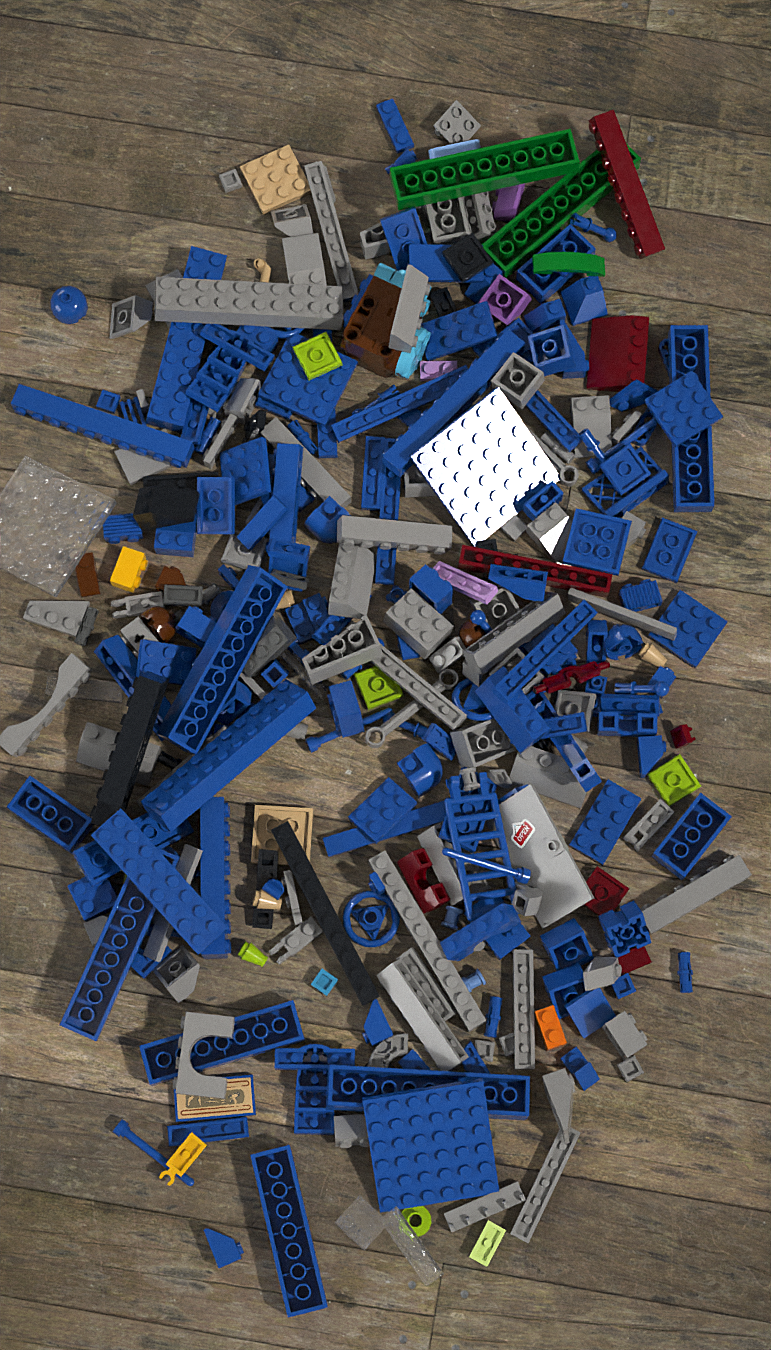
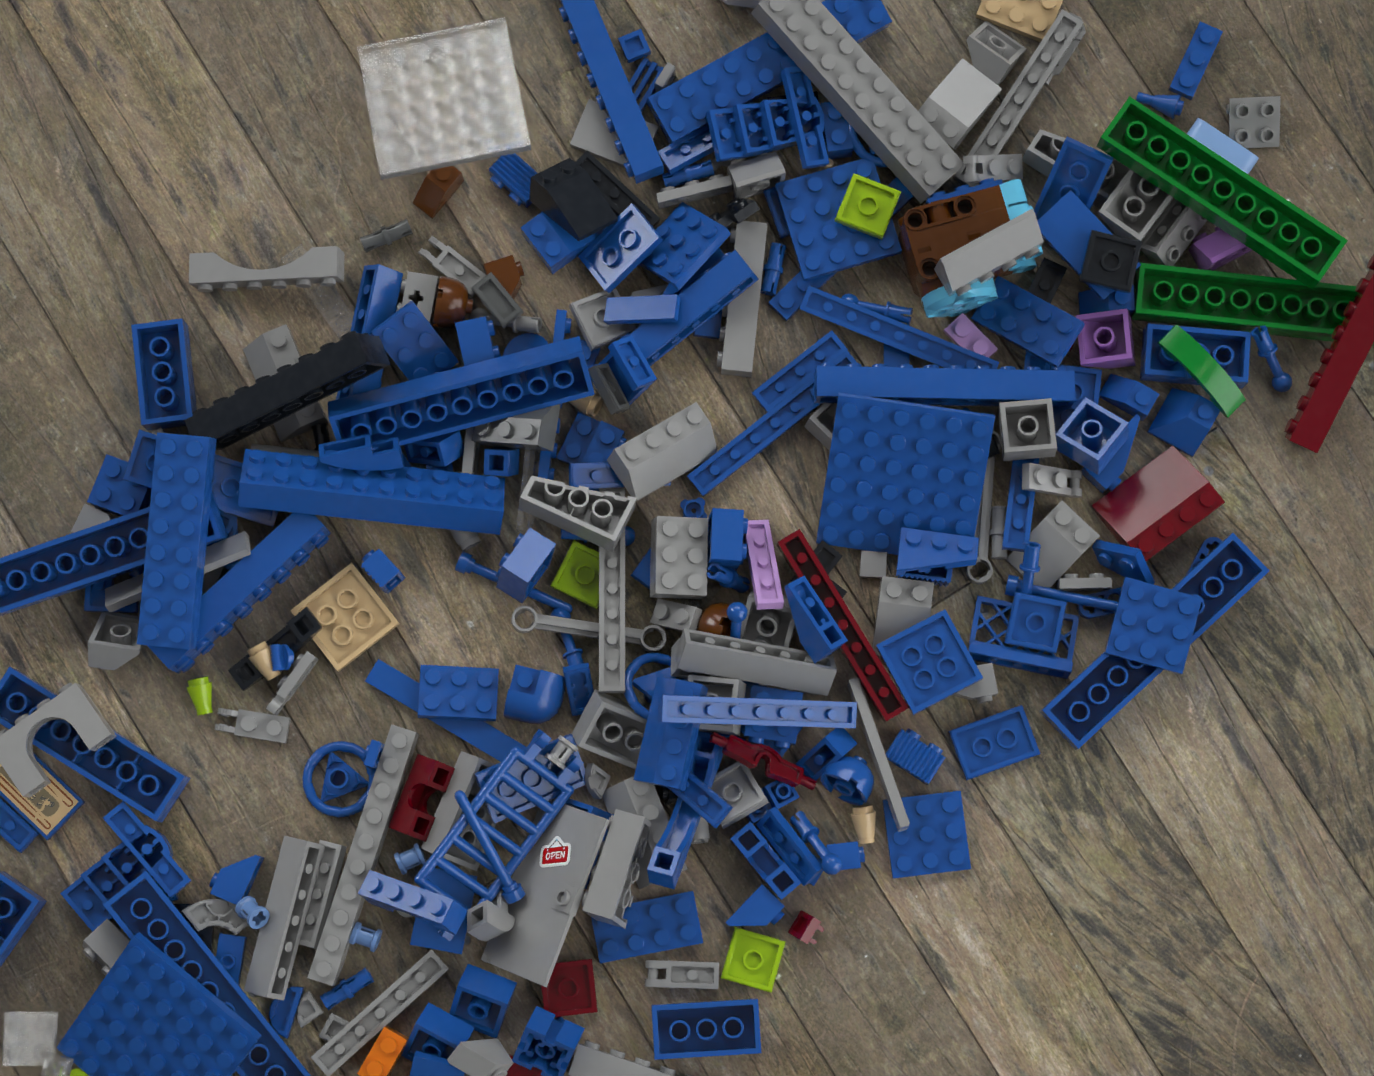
camera: 50 degrees right, 5 degrees up
light grey wing [23,601,90,637] -> none
yellow brick [110,546,148,593] -> none
tan arm [253,258,271,283] -> none
black brick [271,821,380,1006] -> none
blue brick [304,496,351,544] -> none
dark azure plate [311,969,338,996] -> none
light grey brick [337,515,452,555] -> none
none -> medium blue bush [235,896,270,929]
none -> blue slope [319,434,404,471]
none -> blue brick [361,549,406,594]
none -> light grey wedge [582,809,652,929]
none -> blue pin [707,563,750,593]
none -> blue wing [896,527,979,576]
none -> light grey plate [963,154,1023,182]
none -> light grey plate [1022,463,1082,498]

